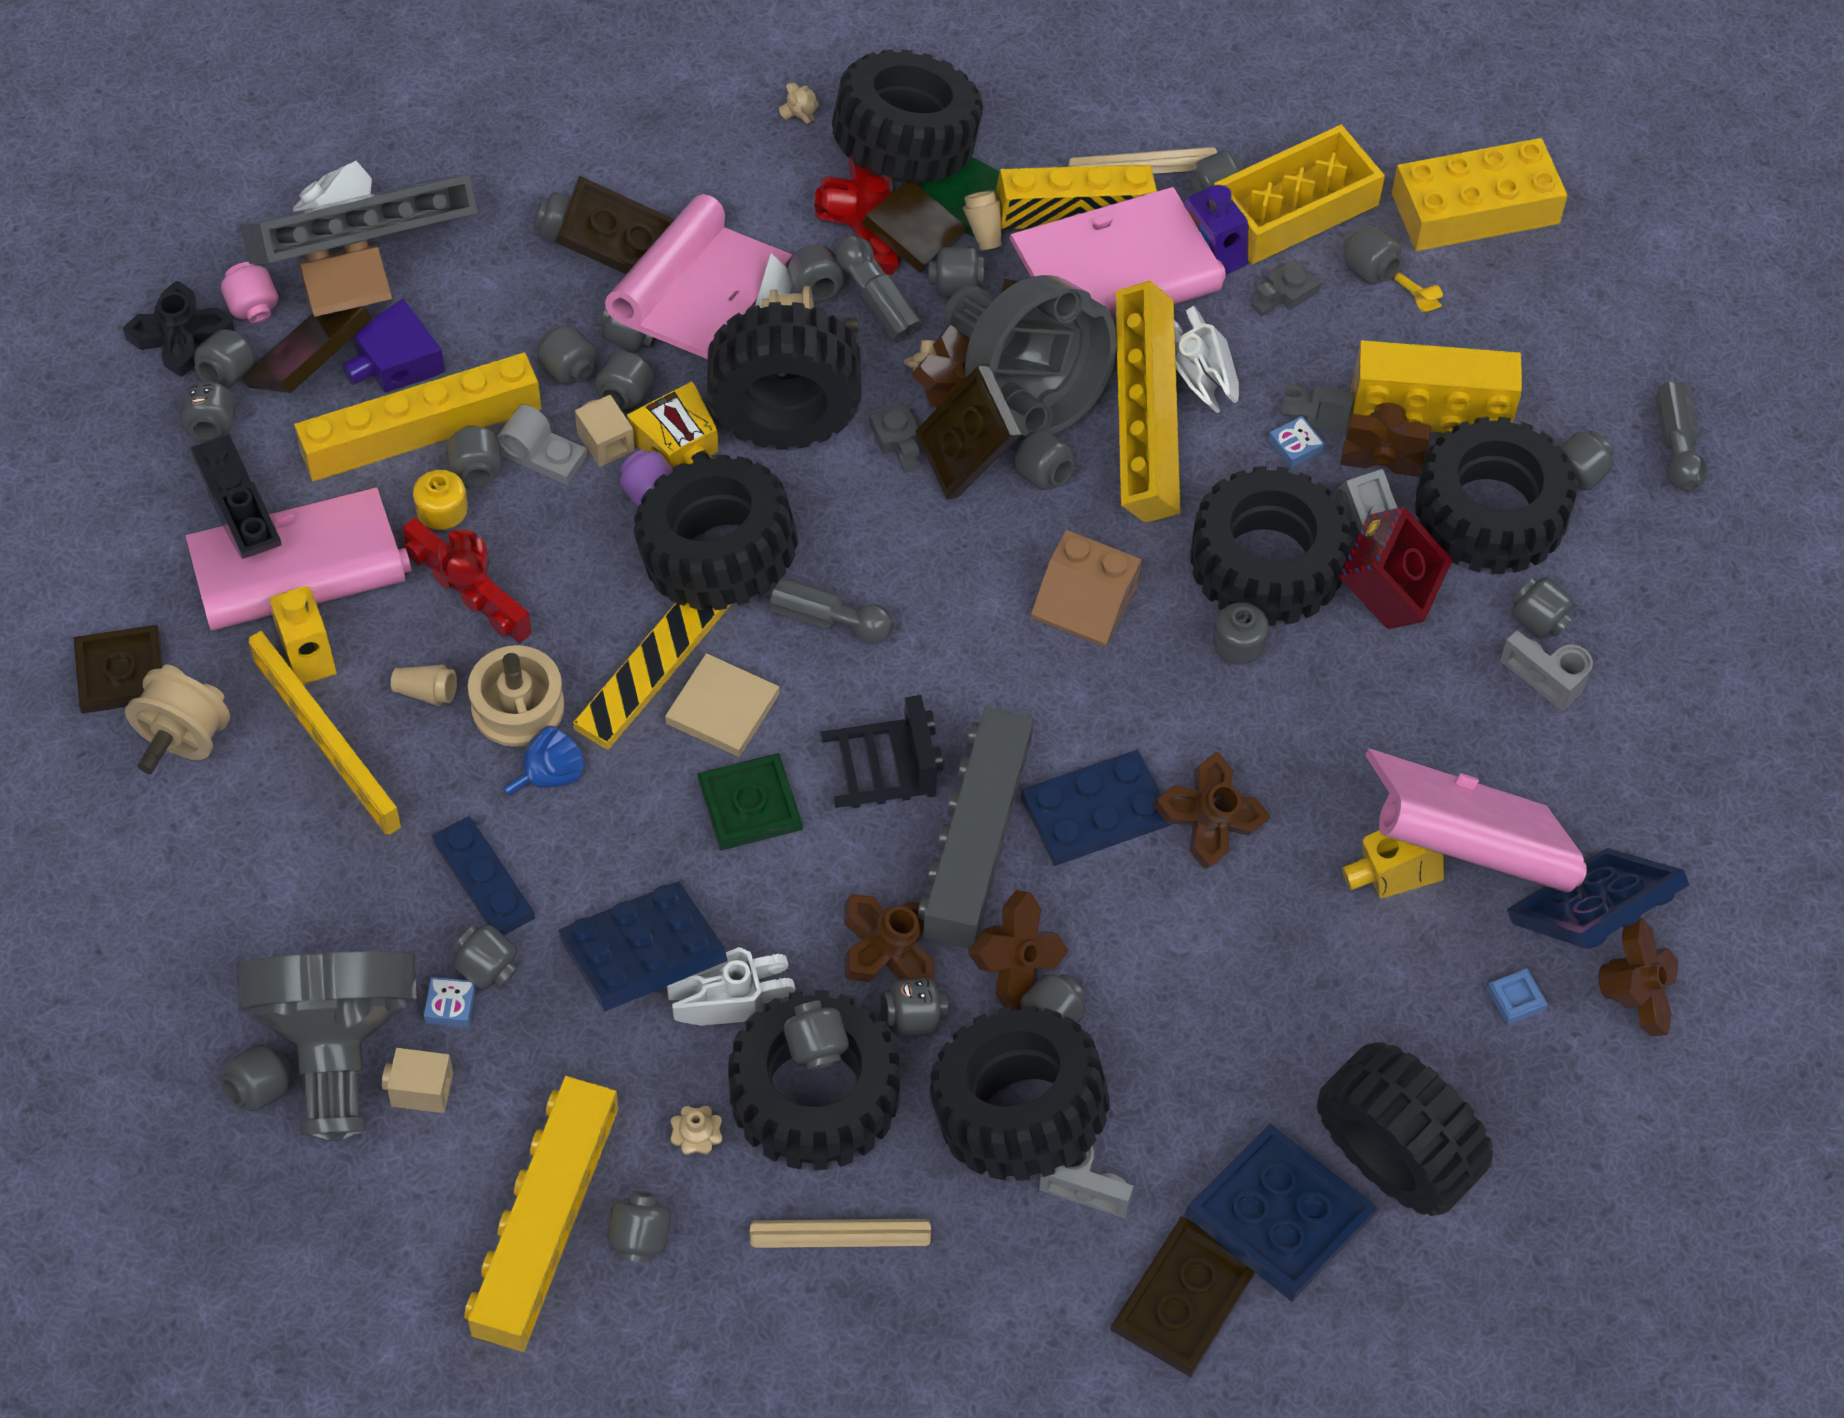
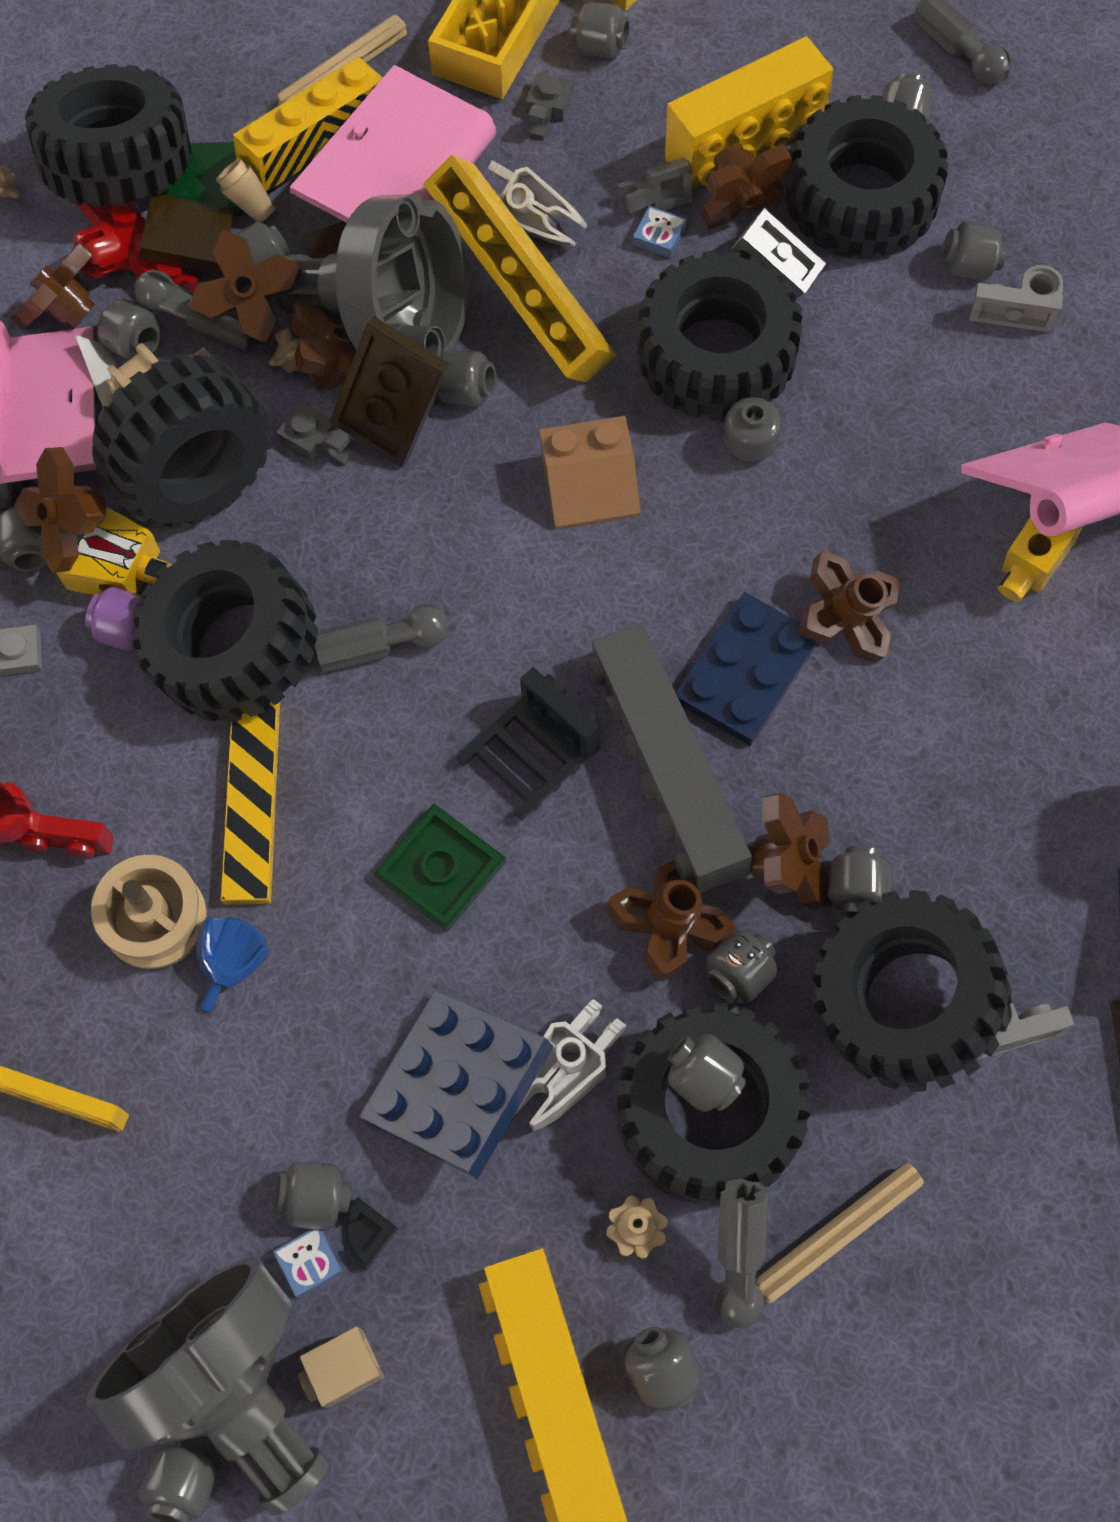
camera: 30 degrees left, 10 degrees up
tan cone [391,664,457,706] -> none
dark blue plate [432,815,535,935] -> none
tan brick [575,395,635,467] -> none
tan tile [665,653,780,758] -> none
dark purple torso [1184,185,1248,275] -> none
dark grey head [1189,150,1245,194] -> none
dark red brick [1339,506,1453,629] -> none
yellow hand [1394,272,1443,312] -> none
none -> reddish brown plant [10,242,95,330]
none -> reddish brown plant [15,447,106,573]
none -> reddish brown plant [189,230,302,345]
none -> black tile [347,1197,398,1270]
none -> dark grey piece [713,1178,769,1328]

